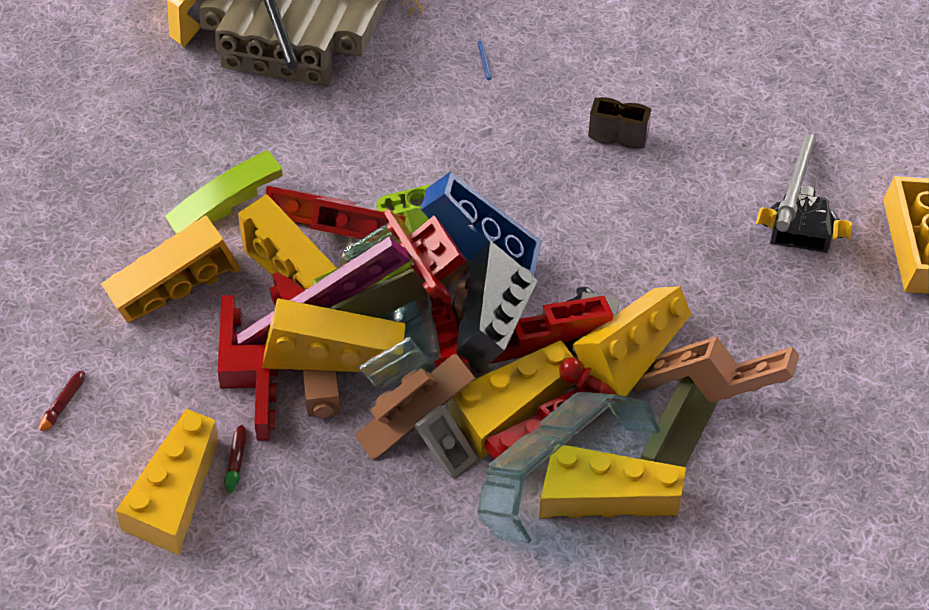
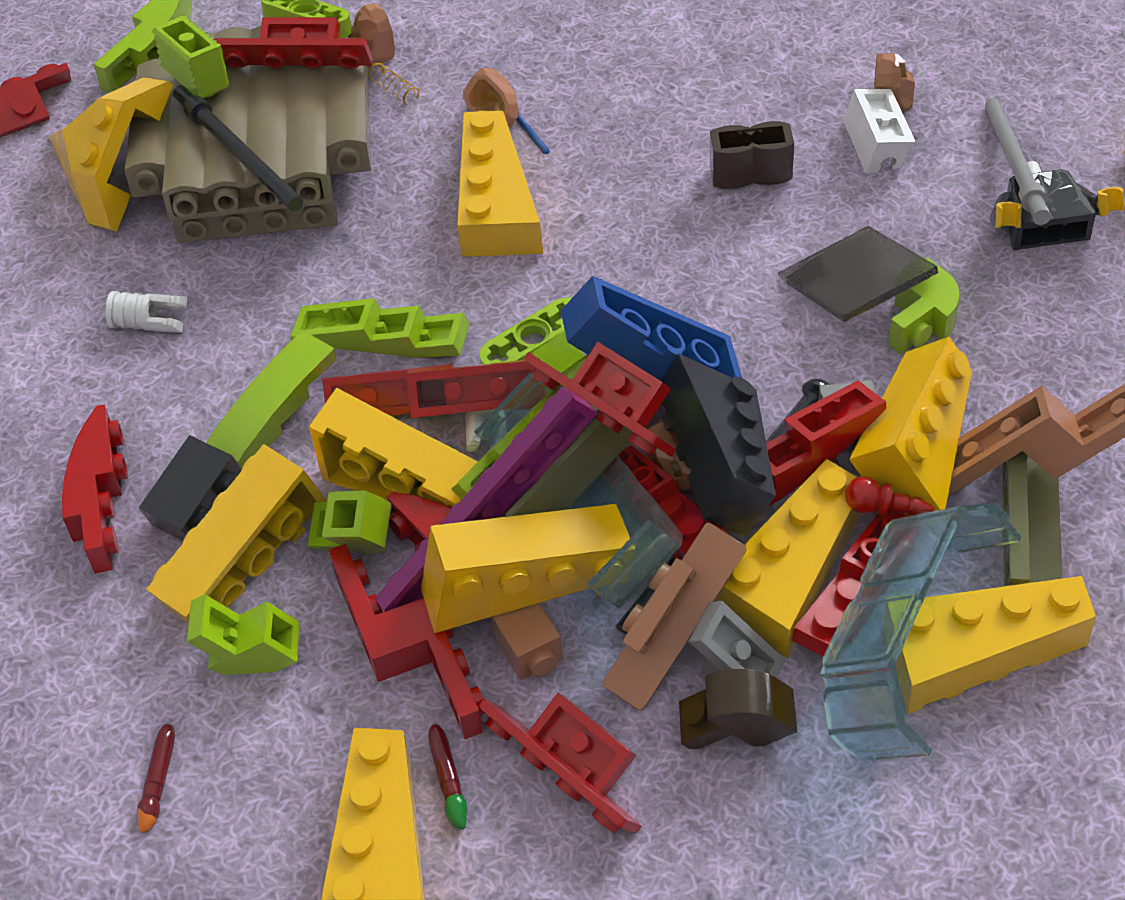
camera: 15 degrees left, 0 degrees up
none -> red slope [62,404,128,574]
none -> white hinge [105,291,187,333]
none -> black brick [139,435,241,541]
none -> lime brick [187,594,300,675]
none -> lime slope [290,298,470,358]
none -> lime brick [307,491,391,555]
none -> yellow wedge [457,111,543,257]
none -> rock [463,67,519,128]
none -> red bracket [477,692,642,834]
none -> dark brown brick [679,669,798,749]
none -> clear smoke piece [778,226,939,323]
none -> white hinge [843,89,915,174]
none -> nougat rock [874,53,915,113]
none -> lime brick [888,257,960,354]

